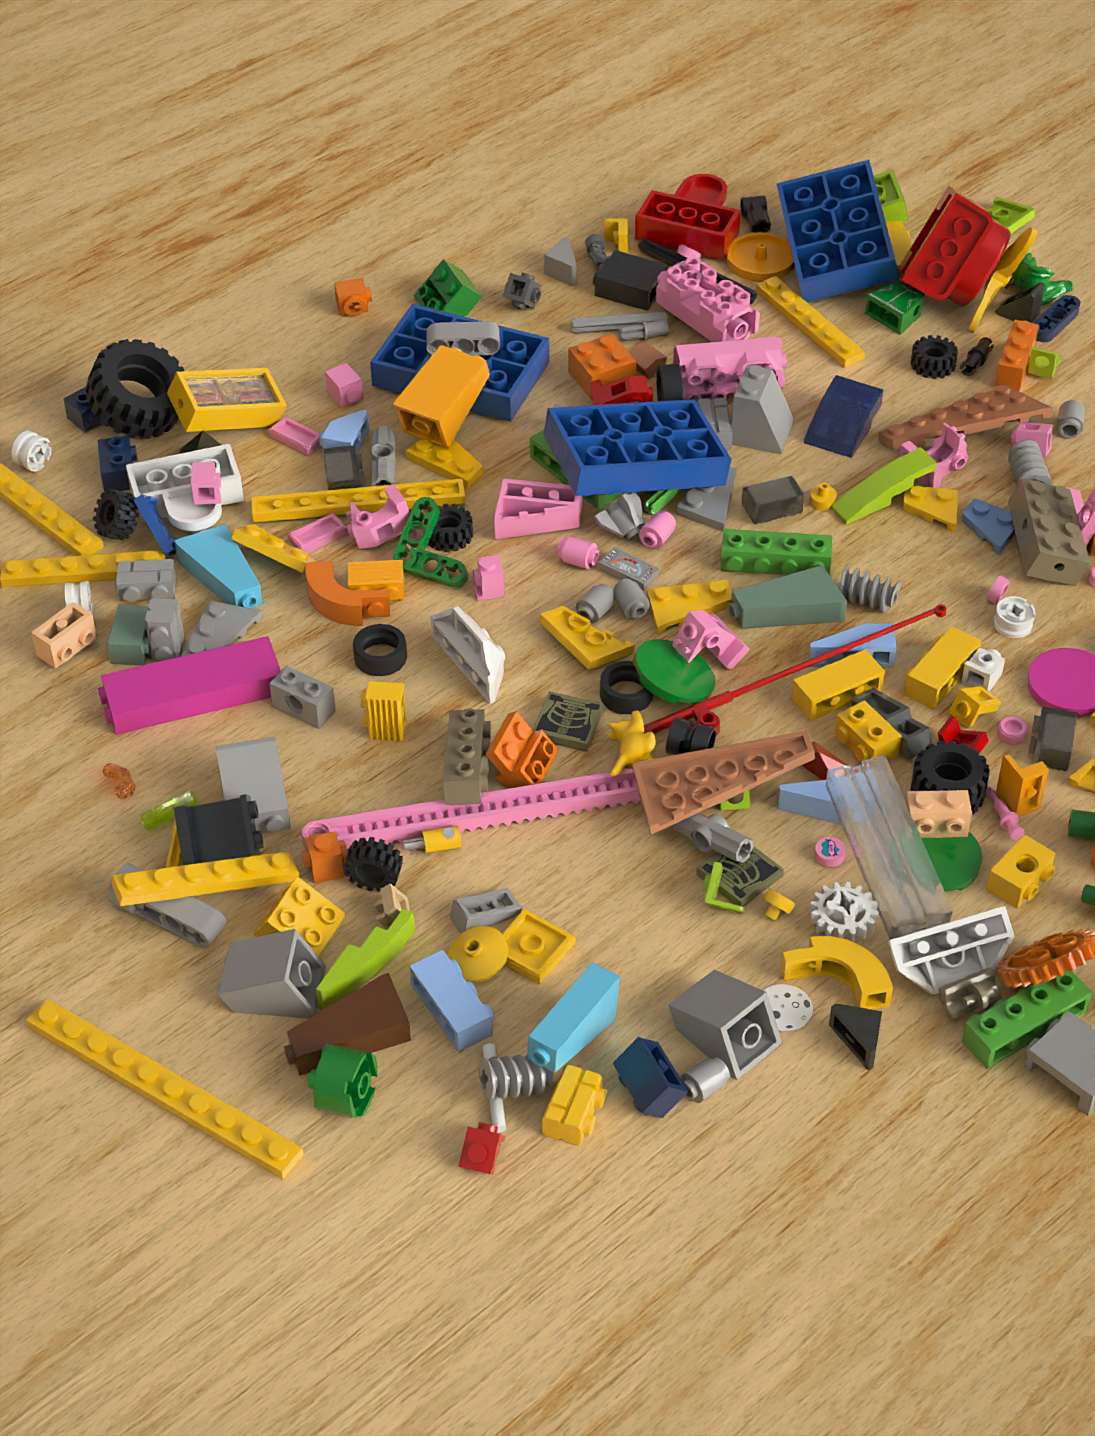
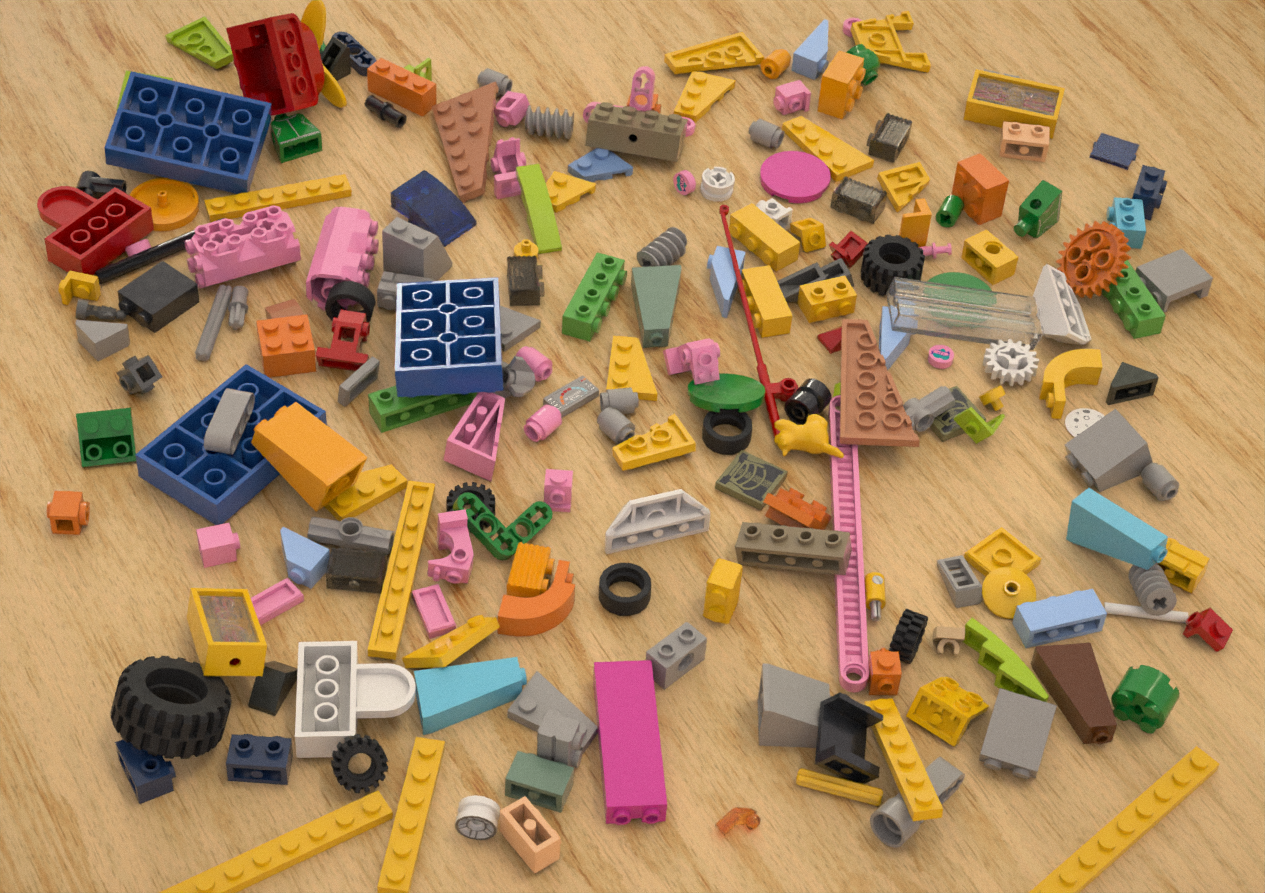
camera: 80 degrees left, 0 degrees up
white wheel [11,430,52,472] -> none
light grey brick [116,559,176,602] -> none
blue piece [134,494,178,556] -> none
clear neon green axle [140,790,197,830] -> none
bright pink brick [191,462,221,505] -> none
dark blue brick [613,1037,688,1118] -> none
light nougat brick [904,790,972,838] -> none
black tyre [911,335,958,379] -> none
dark tan hips [938,967,1002,1020] -> none
bright pink tile [997,716,1028,745] -> none

